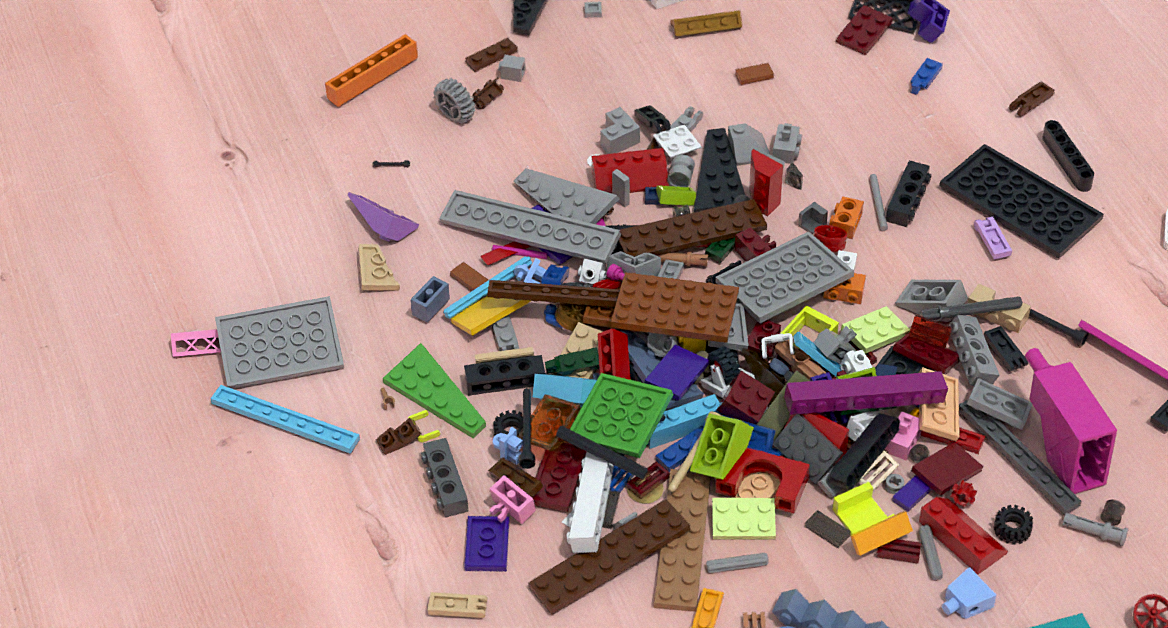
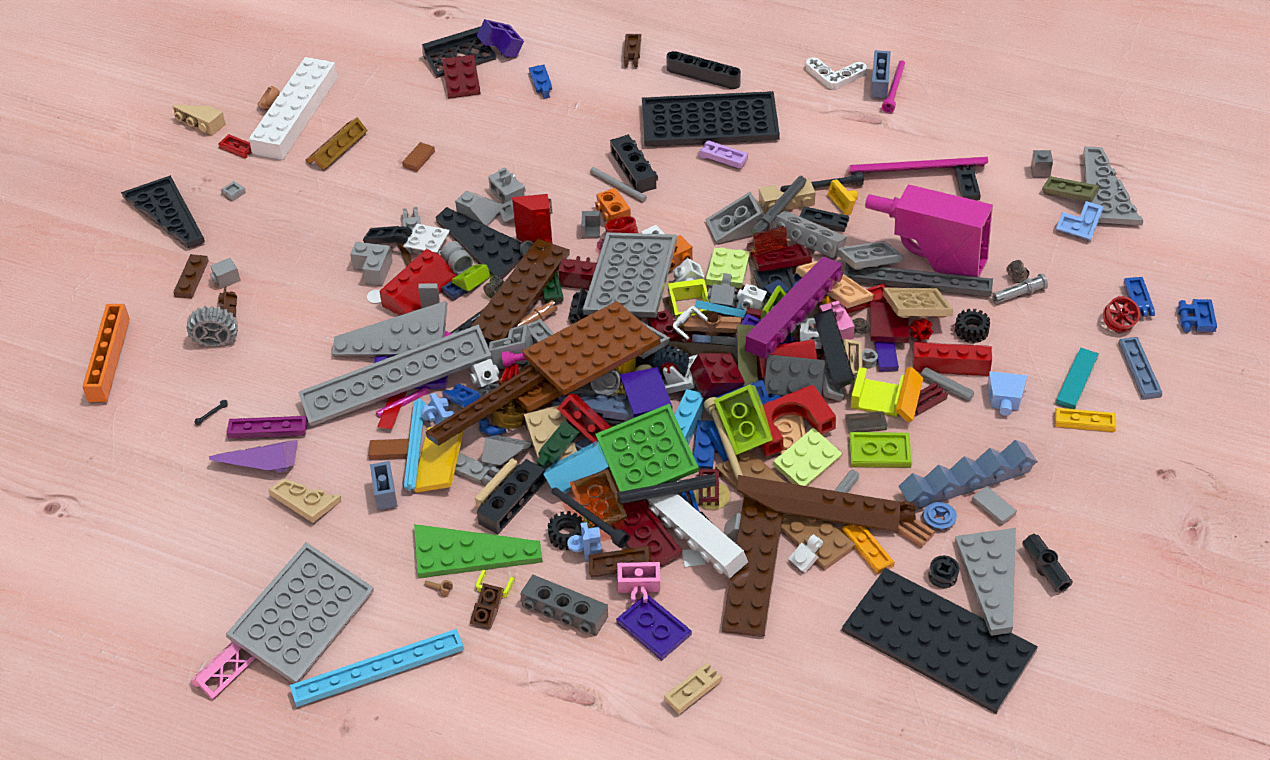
camera: 45 degrees left, 0 degrees up
none -> magenta plate [227,416,308,439]
none -> light grey slope [482,435,533,468]
none -> white brick [673,258,704,289]
none -> reddish brown hinge [737,475,916,532]
none -> white plate [788,534,824,573]
none -> yellow tile [827,180,858,215]
none -> lime tile [849,432,912,468]
none -> tan plate [883,288,953,318]

